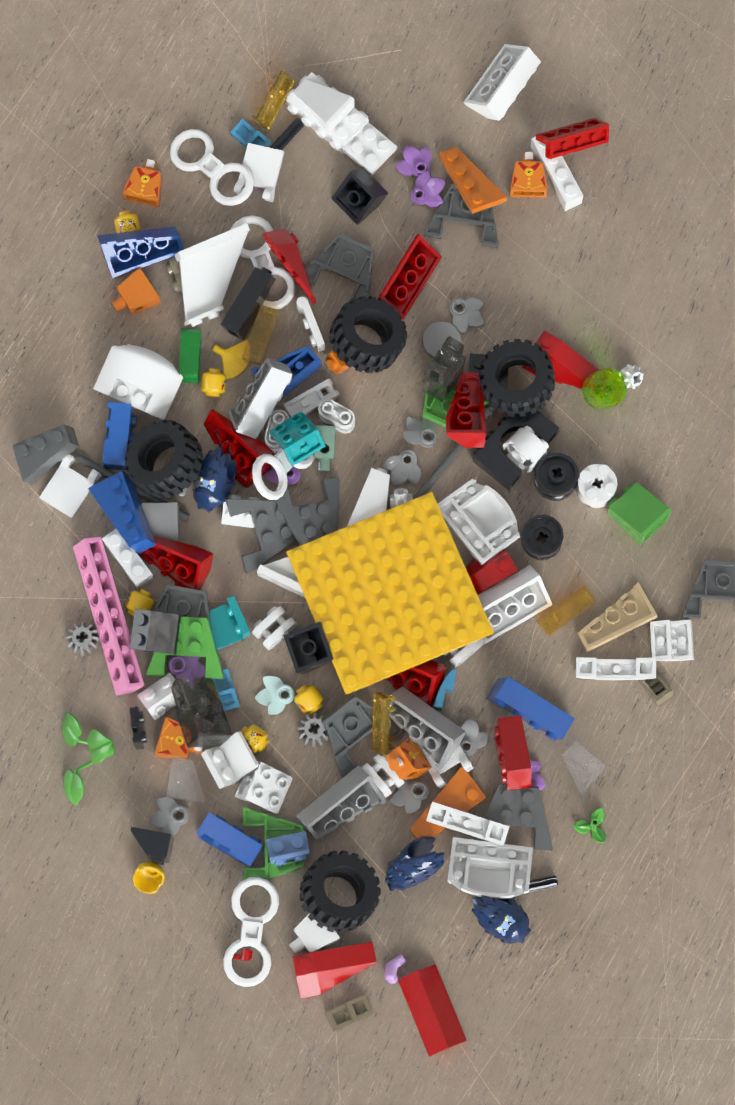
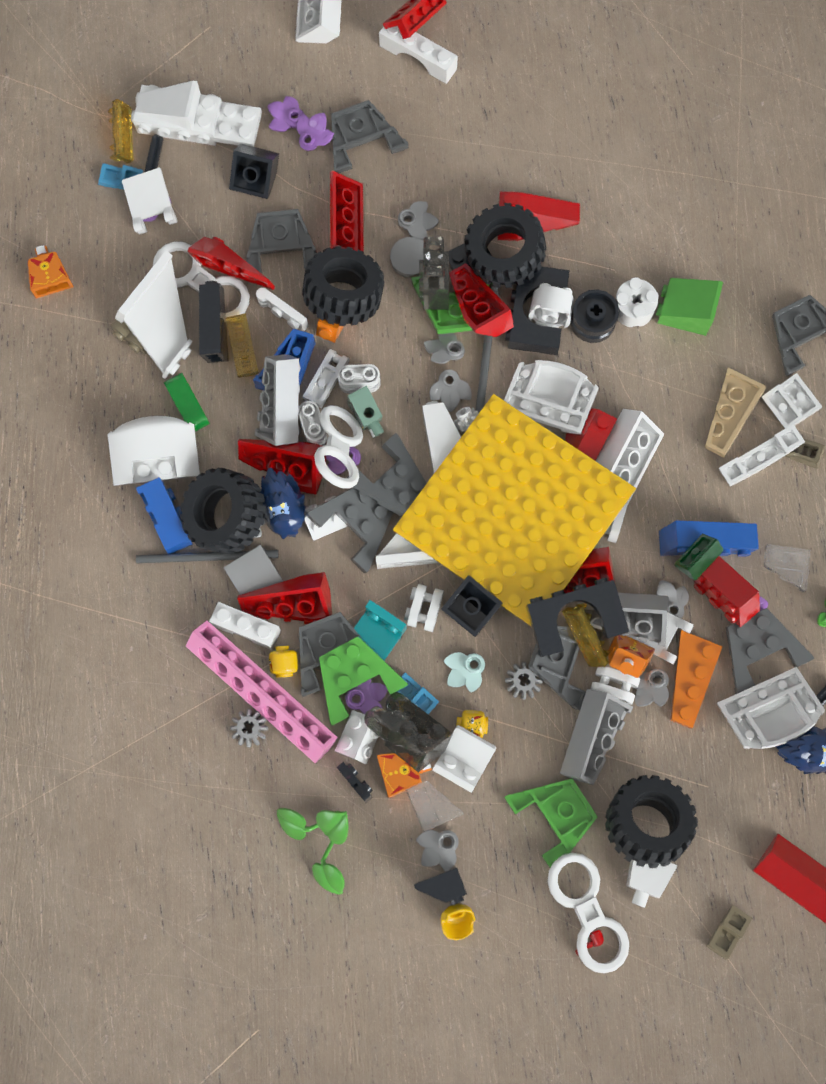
camera: 30 degrees left, 0 degrees up
dark grey wedge [13,424,79,485] -> none
white flag [39,454,102,518] -> none
blue wedge [88,471,156,553] -> none
blue wedge [97,227,184,278] -> none
orange torso [111,268,161,314] -> none
yellow head [114,210,141,233] -> none
slope [130,609,181,655] -> none
white bar [170,129,254,206] -> none
wedge [197,812,263,868] -> none
yellow head [200,368,226,397] -> none
yellow hand [212,340,251,379] -> none
white bracket [235,761,293,814] -> none
medium blue bracket [266,831,311,866] -> none
teal bracket [269,412,326,467] -> none
red wedge [292,942,377,999] -> none
yellow head [294,684,324,715] -> none
lavender arm [384,954,406,984] -> none
dark blue head [385,836,444,891] -> none
white slope [426,802,510,846] -> none
dark azure slope [434,669,456,711] -> none
orange wing [439,147,507,214] -> none
orange torso [510,152,547,197] -> none
black wheel [521,515,564,560] -> none
clear yellow plate [536,586,596,636] -> none
clear neon green brick [582,368,627,410] -> none
white gear [619,364,644,389] -> none
none -> black arch [526,578,630,657]
none -> dark green slope [674,533,723,580]

